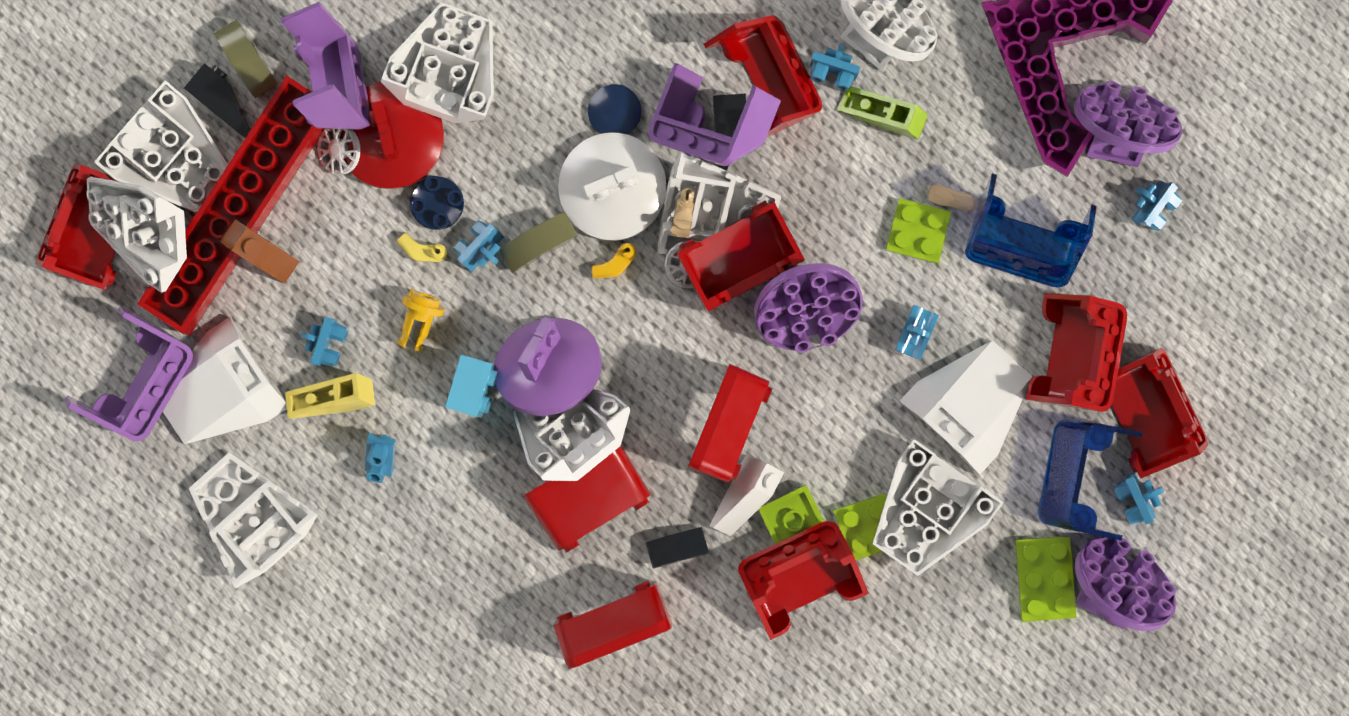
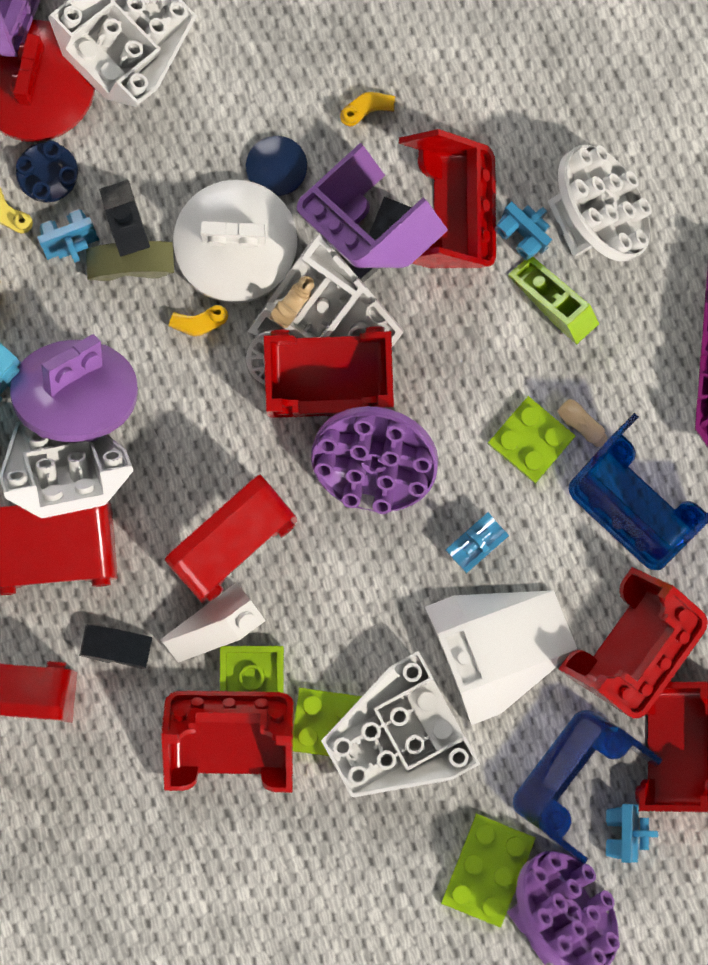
camera: 25 degrees right, 5 degrees down
none -> black slope [99,179,150,257]
none -> yellow arm [340,92,396,127]

